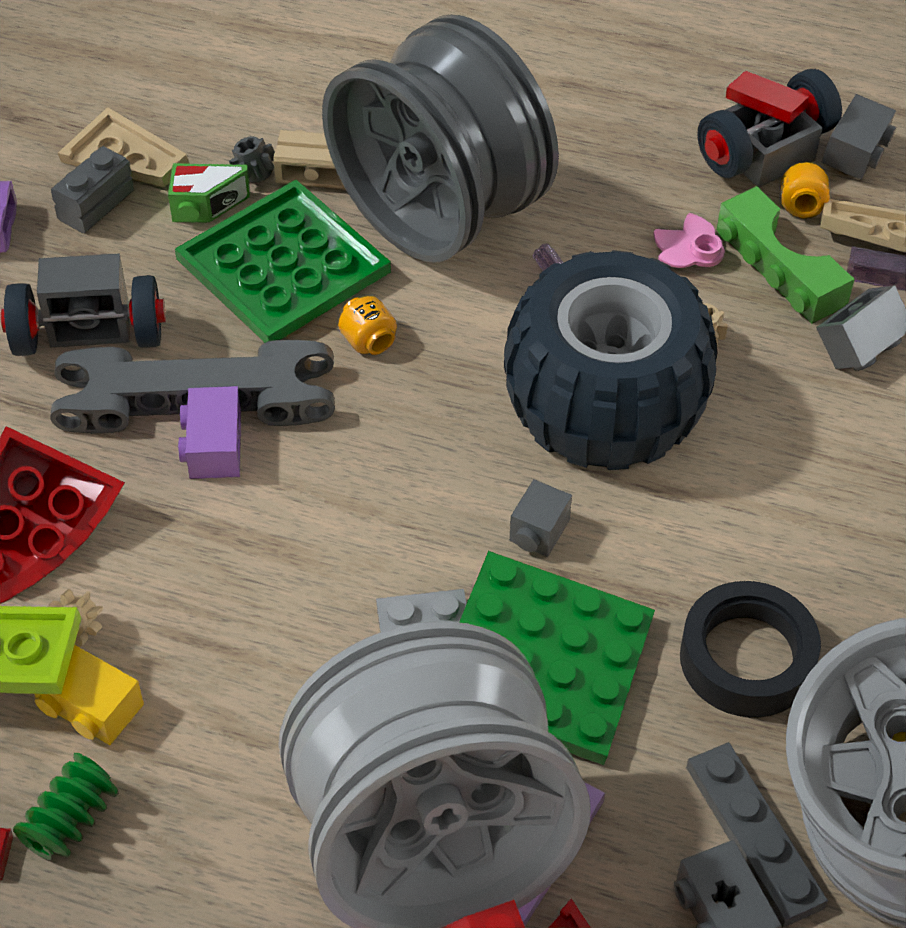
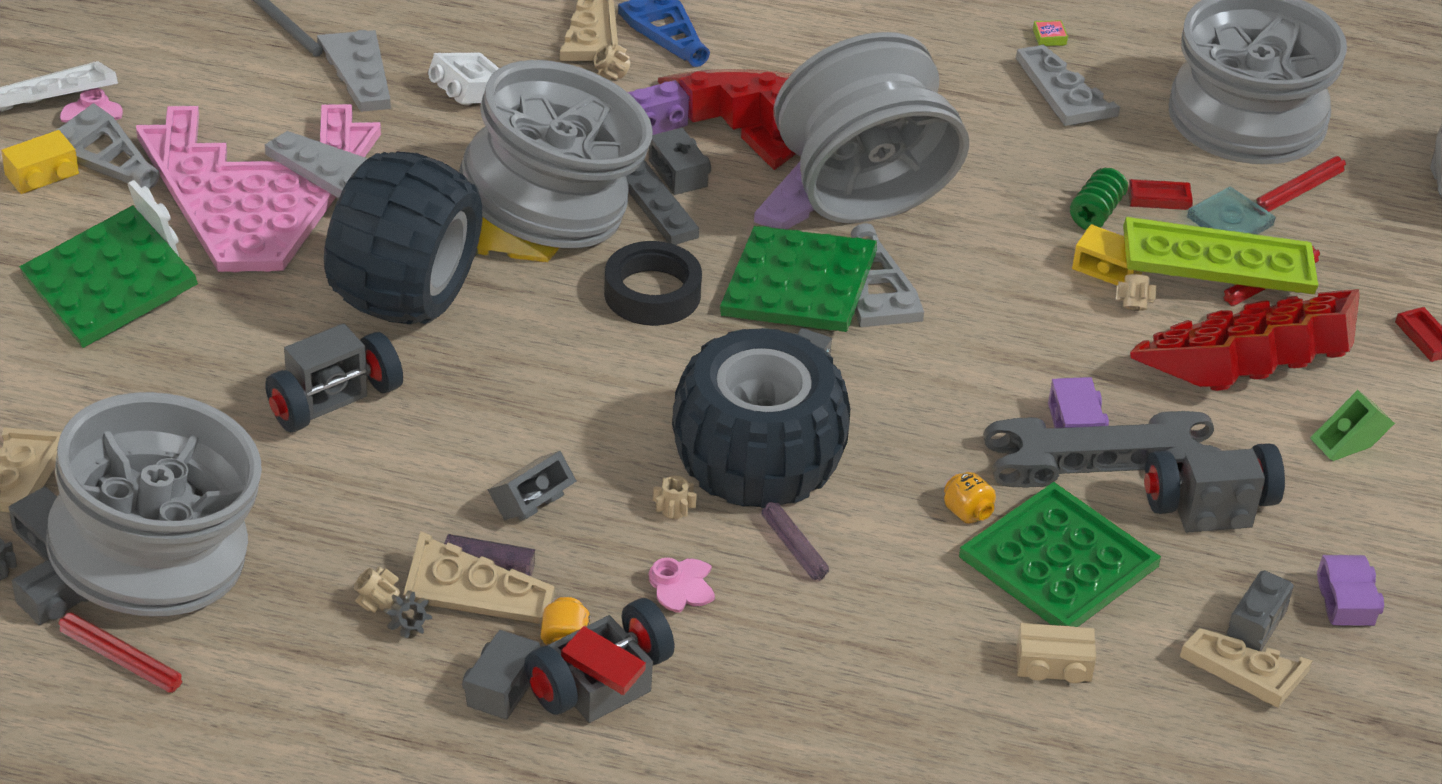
camera: 175 degrees right, 10 degrees down
slope [168,163,251,223] -> none
dark grey gear [229,136,275,183] -> none
dark grey wheel [322,14,559,262] -> none
bright green arch [717,186,855,324] -> none

